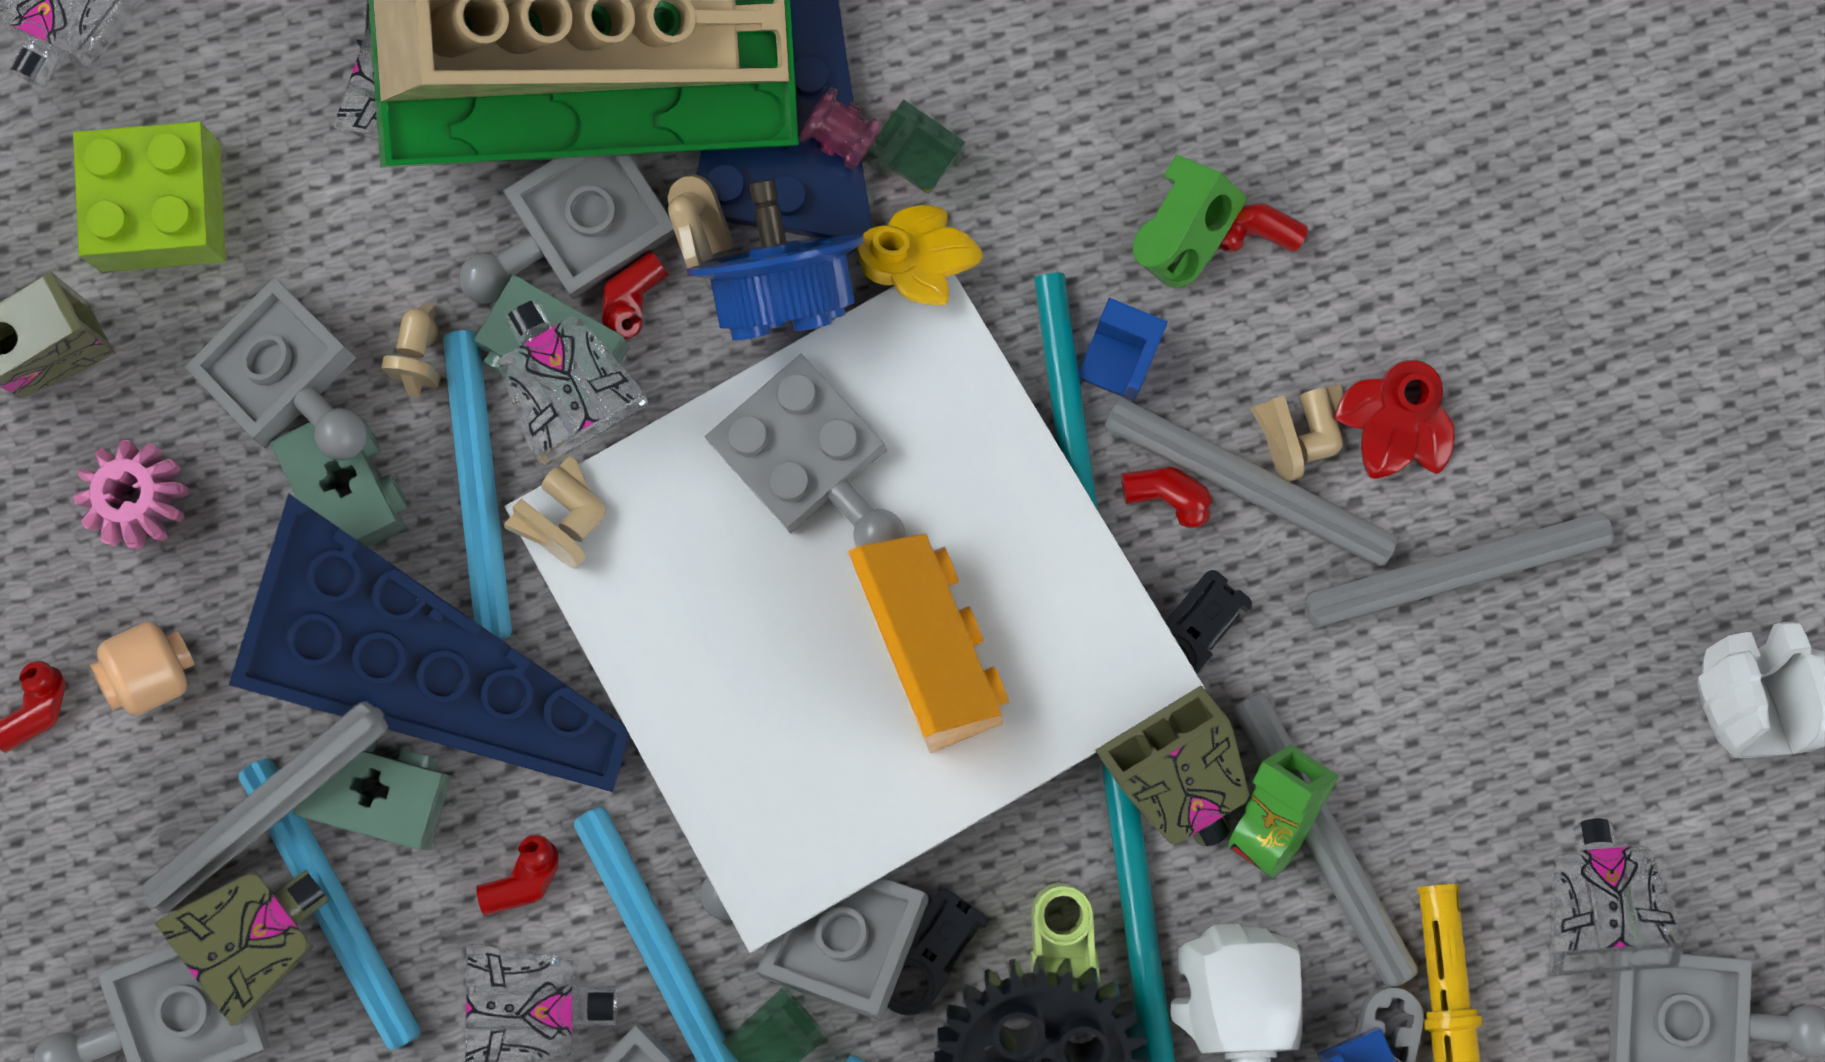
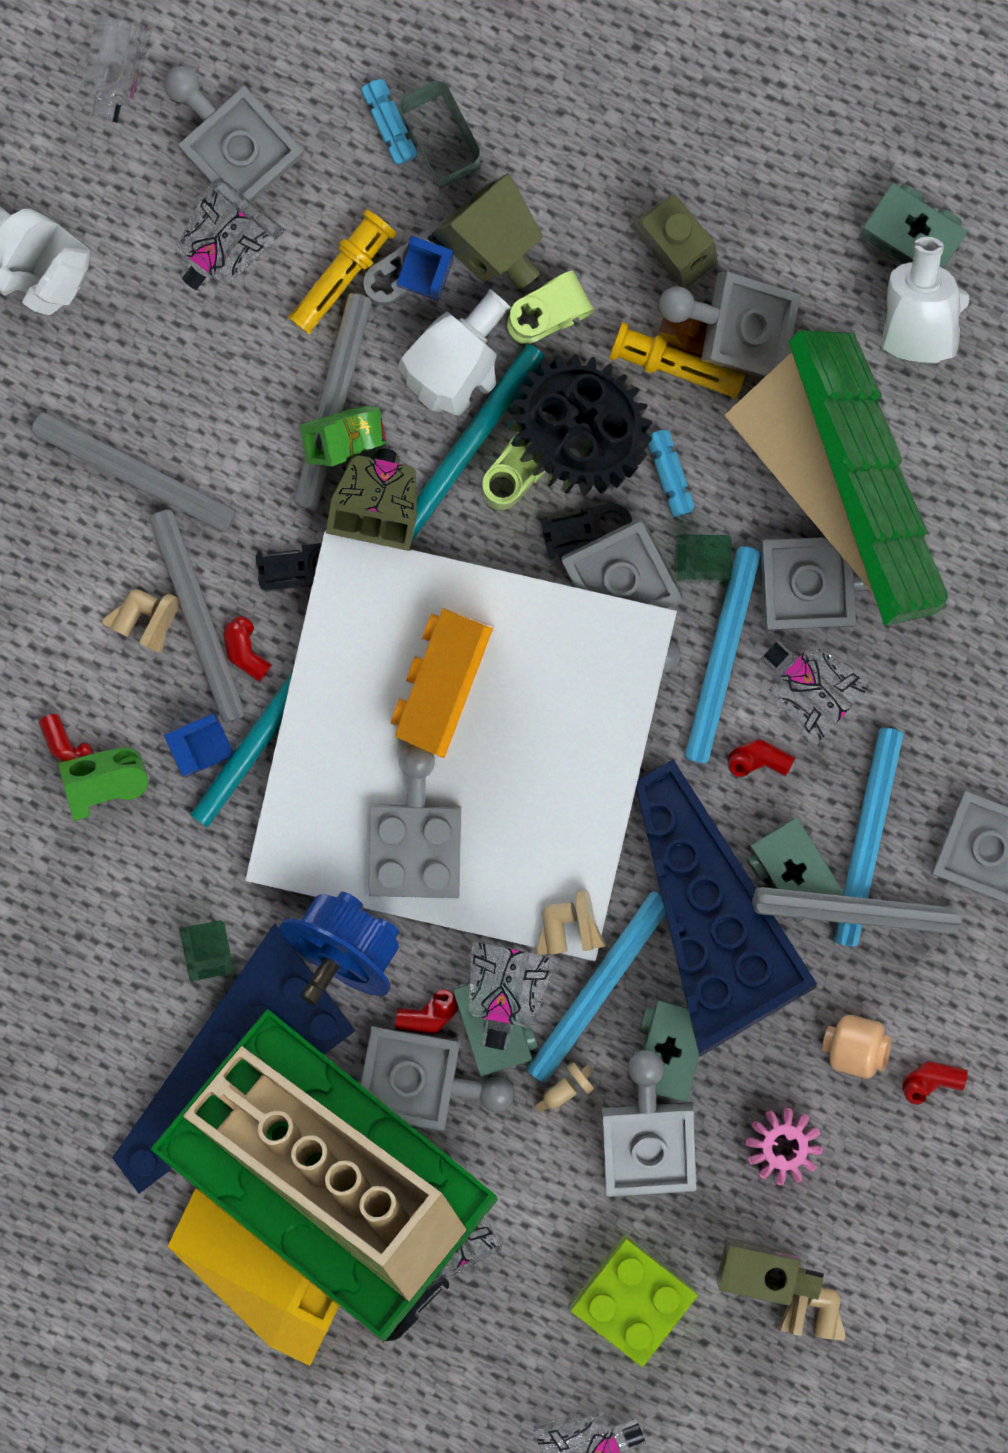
camera: 140 degrees left, 5 degrees up
olive torso [155,870,329,1026] -> none
tan piece [668,174,734,269] -> none
clear pink bush [798,86,882,170] -> none
yellow plate [857,205,983,305] -> none
red plate [1334,360,1455,479] -> none

